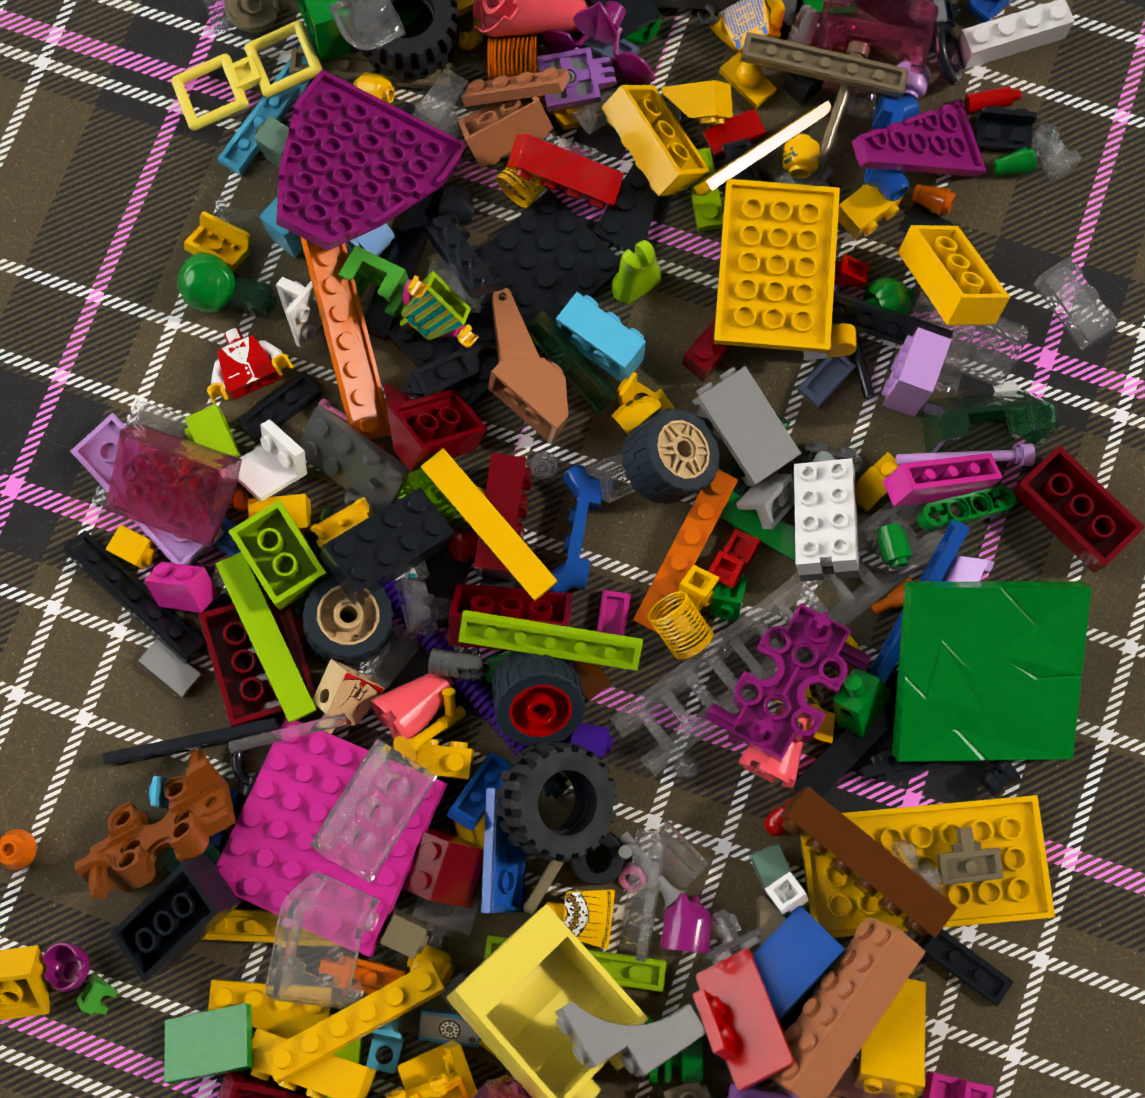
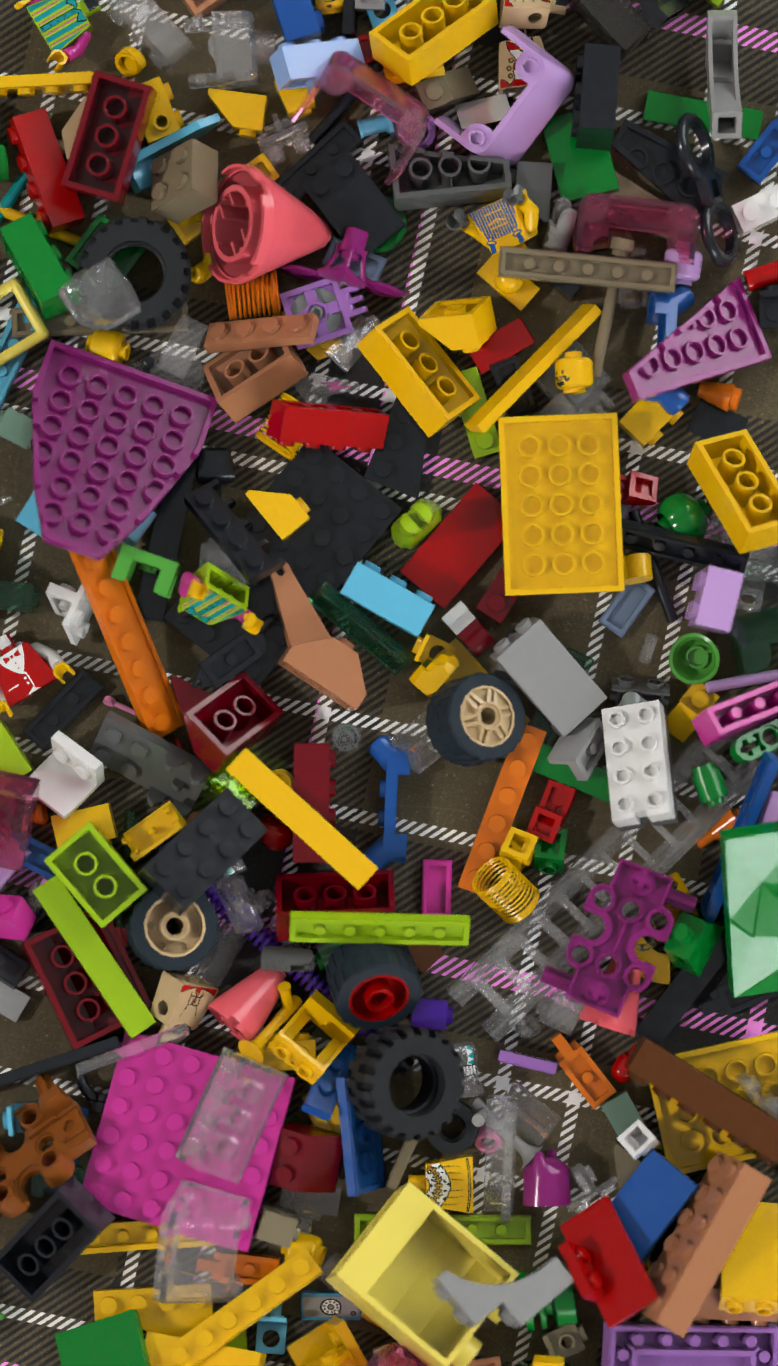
camera: 10 degrees left, 10 degrees up
none -> yellow slope [245,490,311,541]
none -> yellow panel [267,989,361,1085]
none -> red tile [400,482,503,609]
none -> leg [441,601,496,658]
none -> clear leg [452,1041,485,1098]
none -> medium lavender tile [497,1047,558,1075]
none -> clear slope [535,989,584,1036]
none -> orange hinge [550,1031,617,1109]
none -> clear tile [636,633,658,665]
none -> bright green helmet [669,632,720,685]

